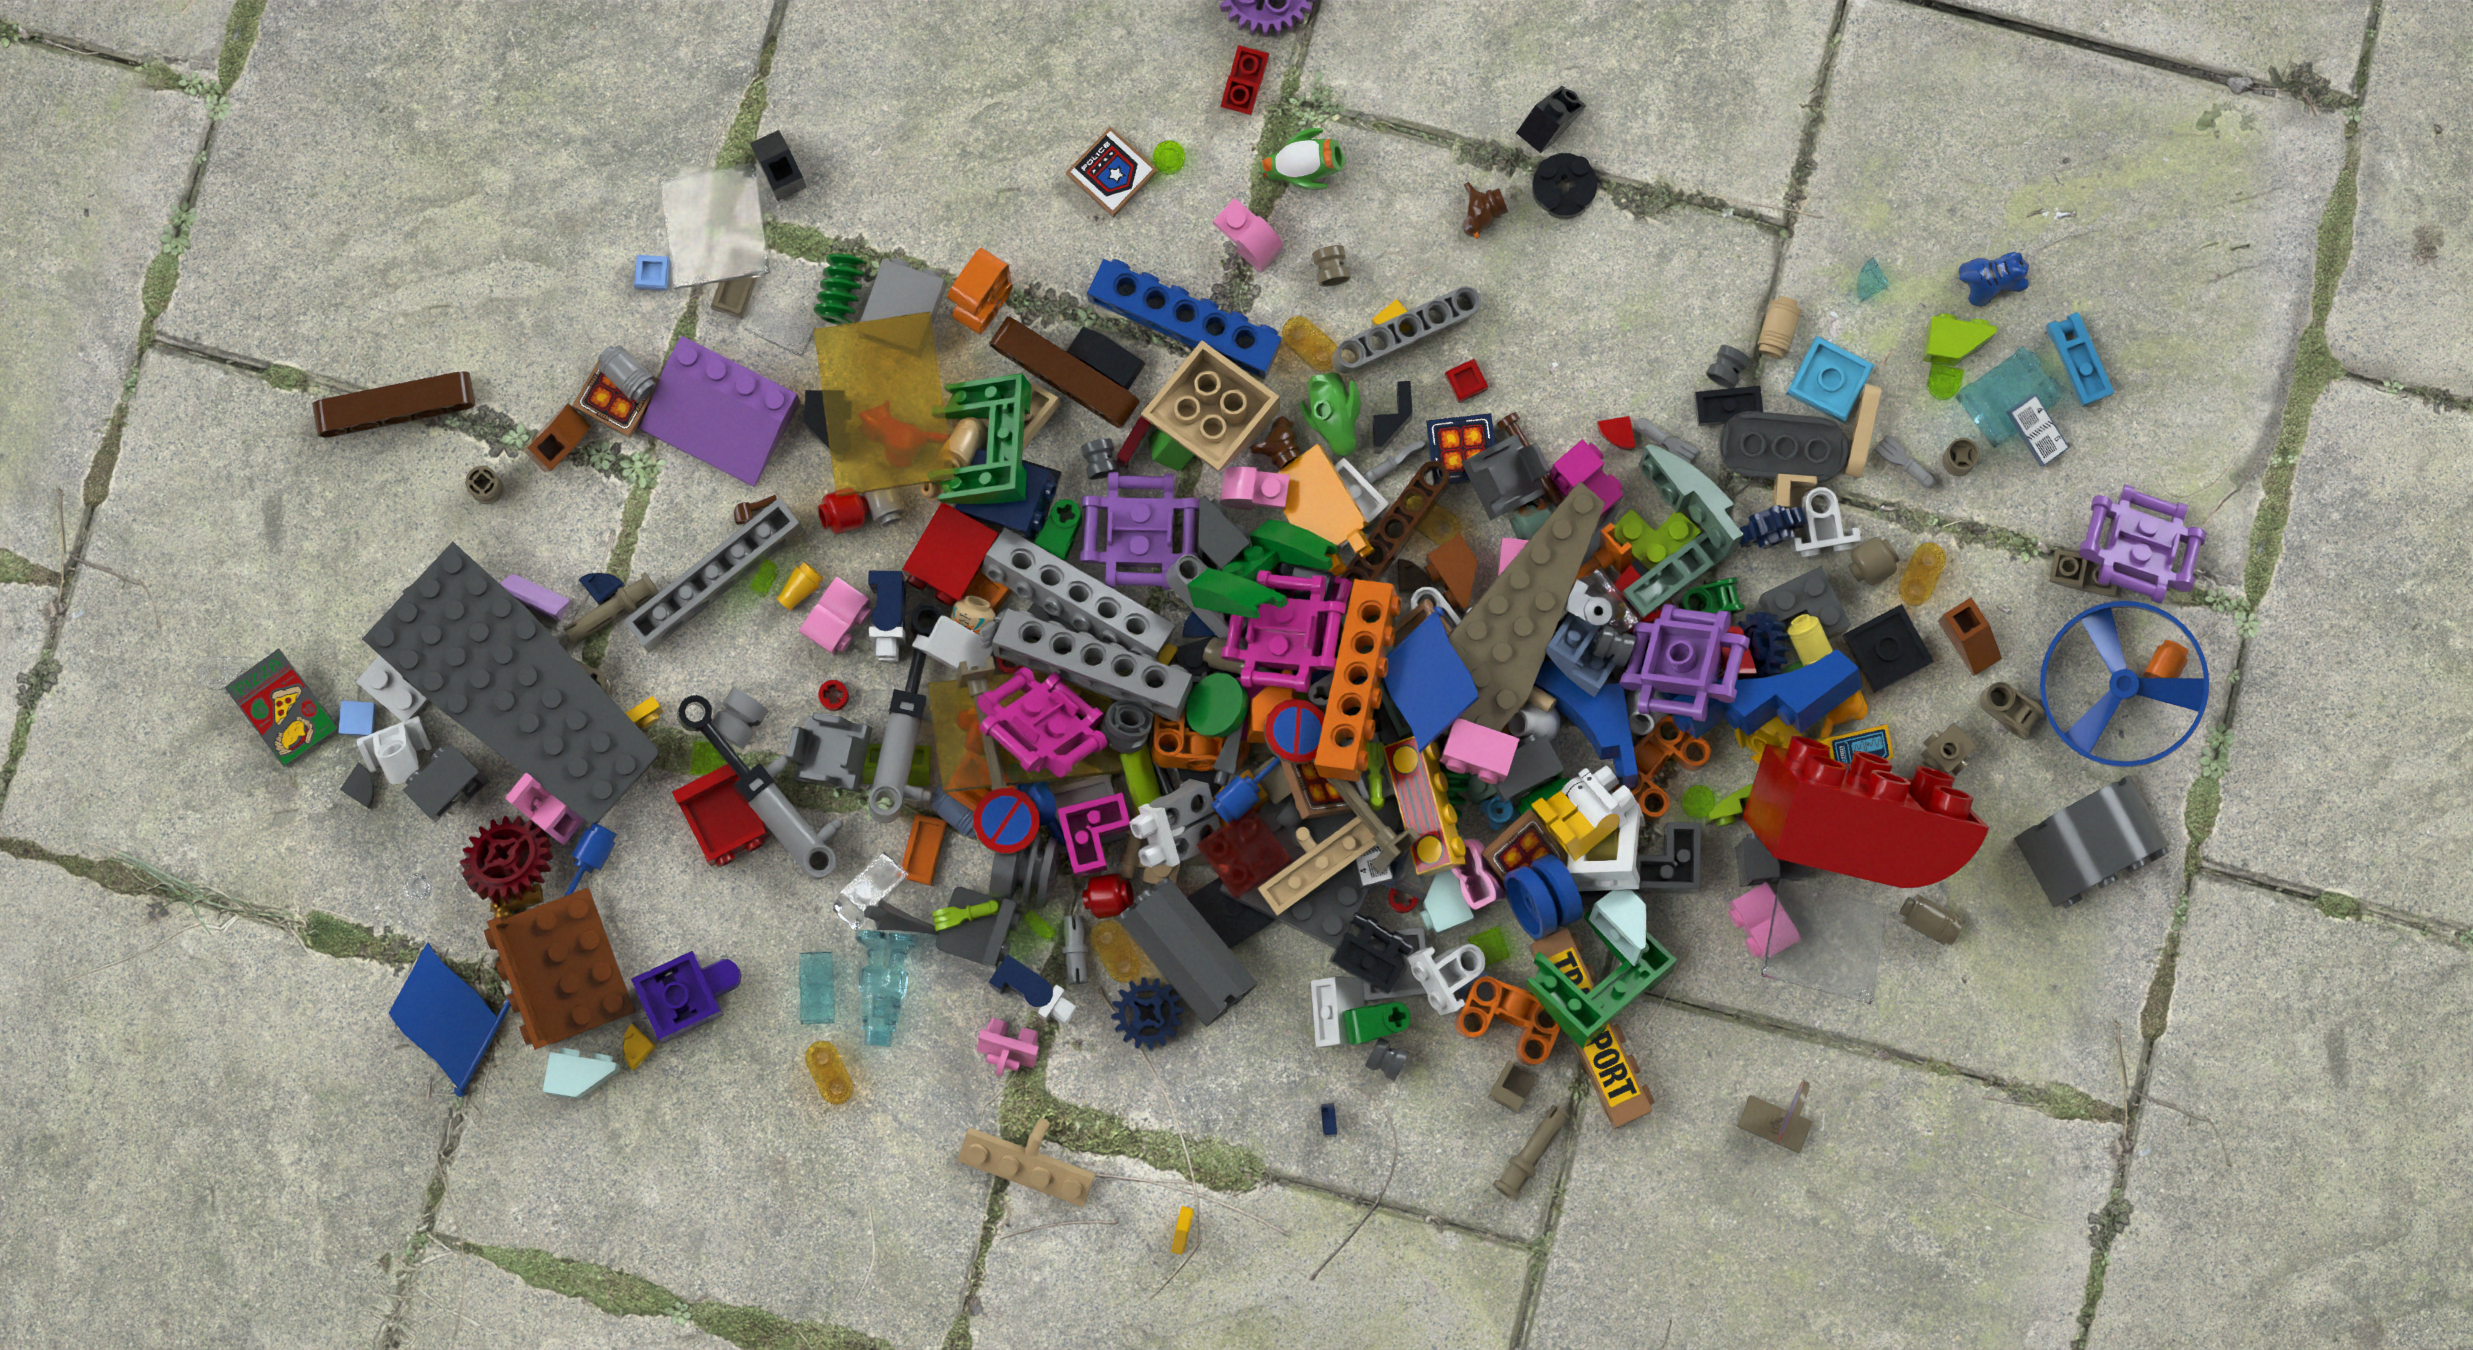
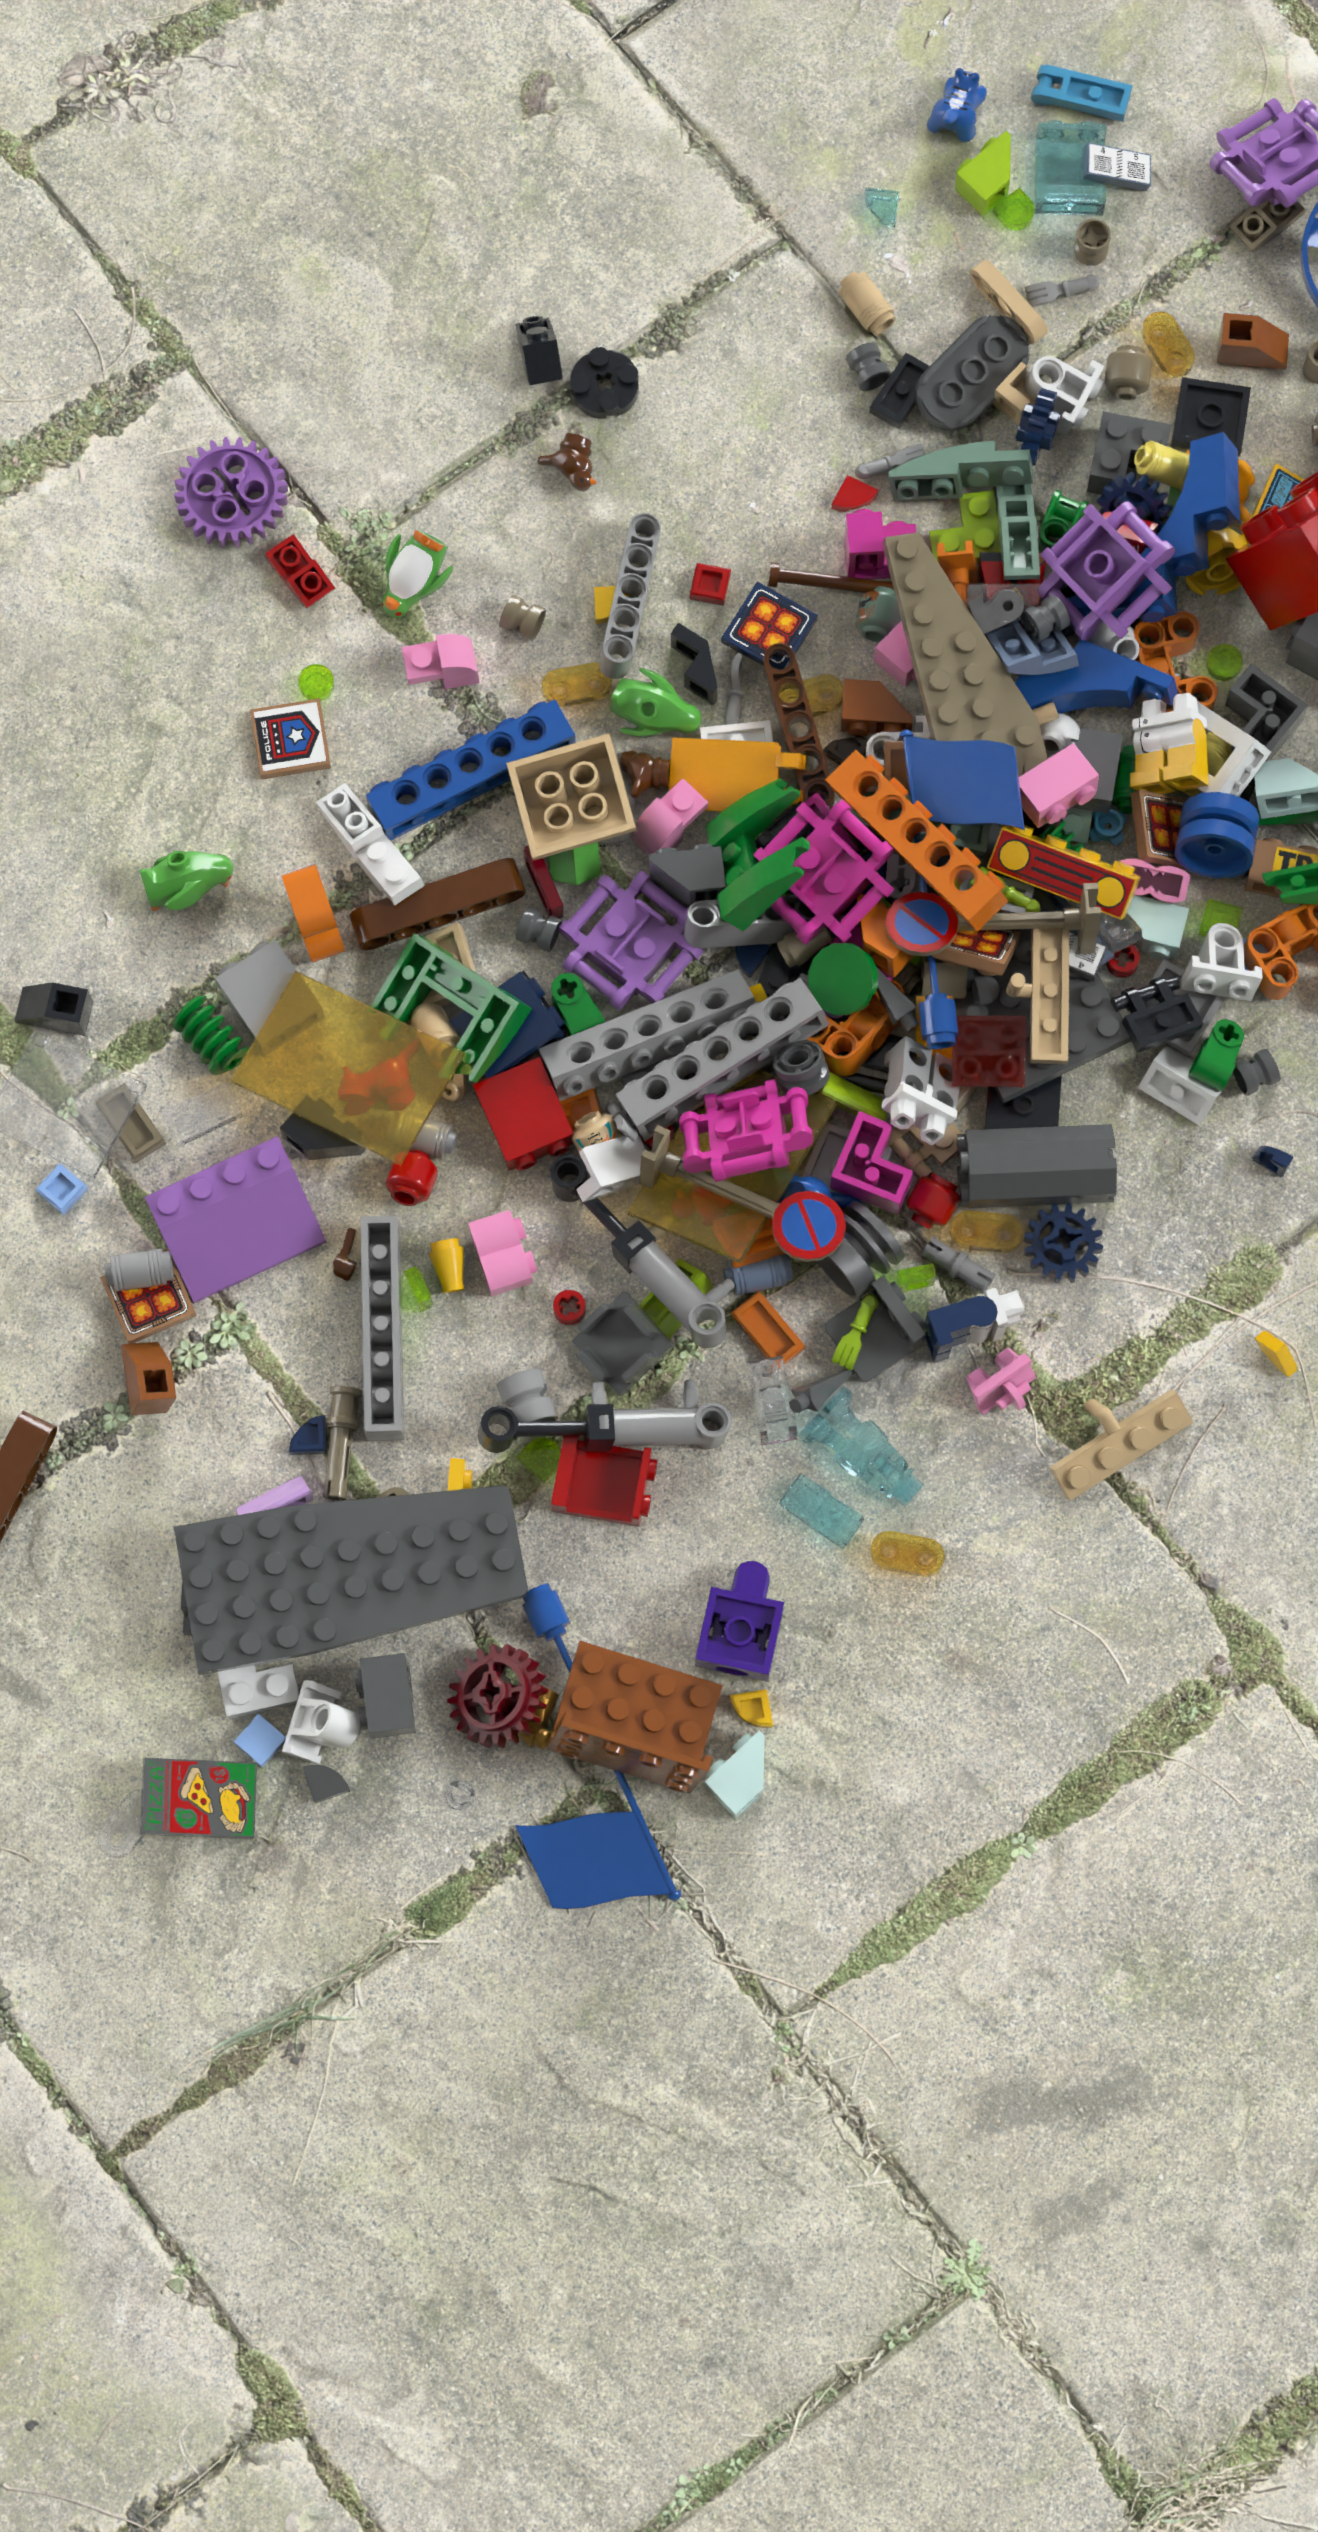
camera: 50 degrees left, 5 degrees down
dark tan wheel [465,466,503,504] -> none
bright pink brick [505,773,584,846] -> none
dark blue hips [868,570,907,663] -> none
black slope [1066,326,1146,390] -> none
dark grey panel [1461,434,1551,520] -> none
lime slope [1705,783,1753,827] -> none
medium azure tile [1786,336,1874,423] -> none
none -> bright green animal [139,851,234,911]
none -> white slope [316,783,424,905]

